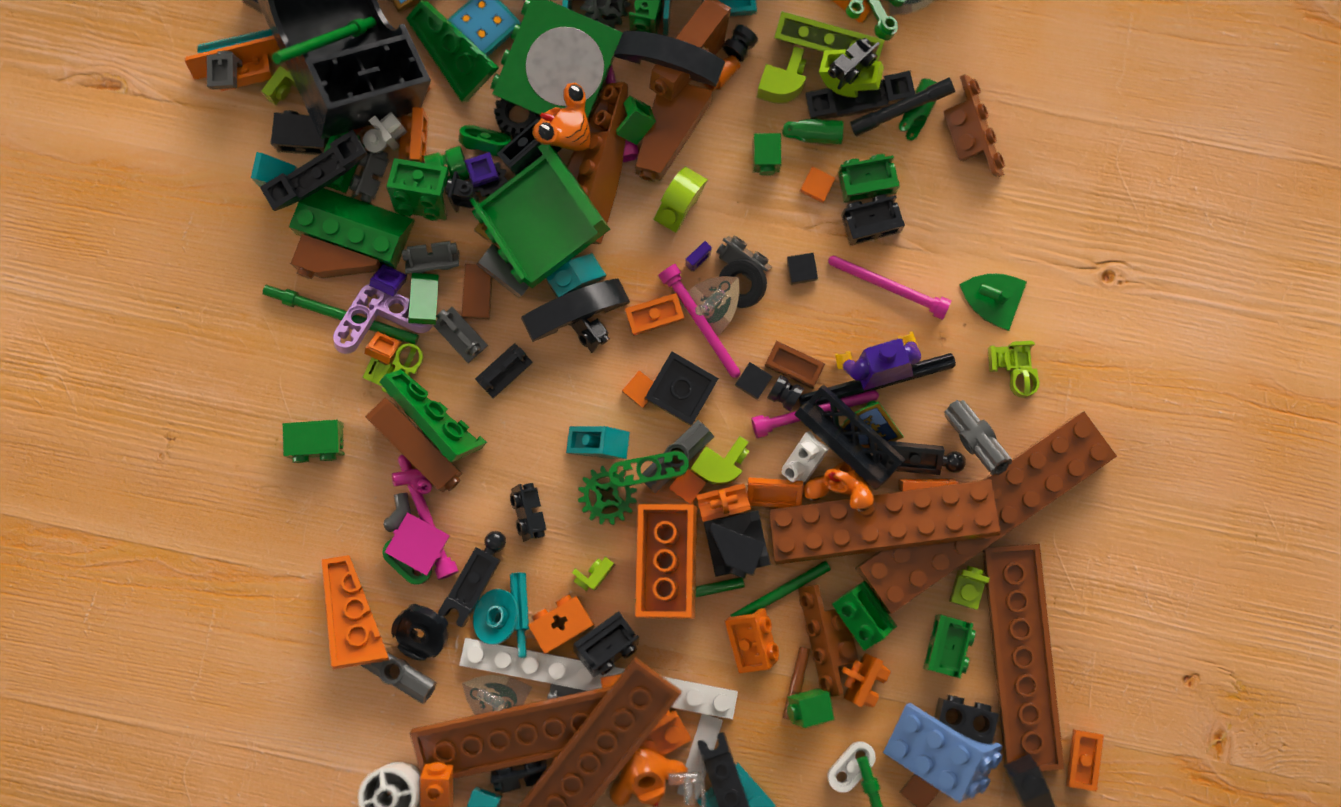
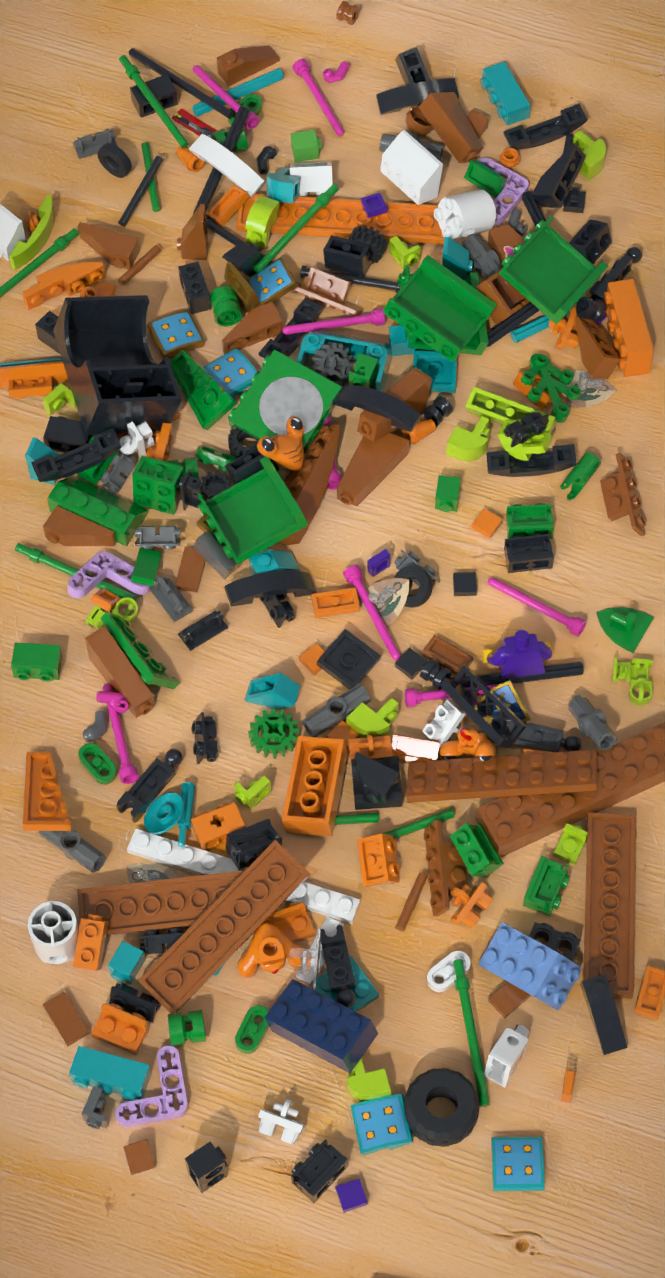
camera: 10 degrees right, 20 degrees down
dark grey bracket [207,51,242,90] -> none
green bar [272,17,376,64] -> none
dark purple tile [369,264,407,297] -> none
dark pink piece [385,512,450,576] -> none
black plate [391,604,448,661] -> none
dark purple tile [464,152,499,187] -> none
green beam [609,451,689,487] -> none
green panel [616,95,656,145] -> none
lime brick [653,166,708,233] -> none
green piece [782,119,843,144] -> none
green brick [787,688,834,728] -> none
black piece [850,77,956,136] -> none

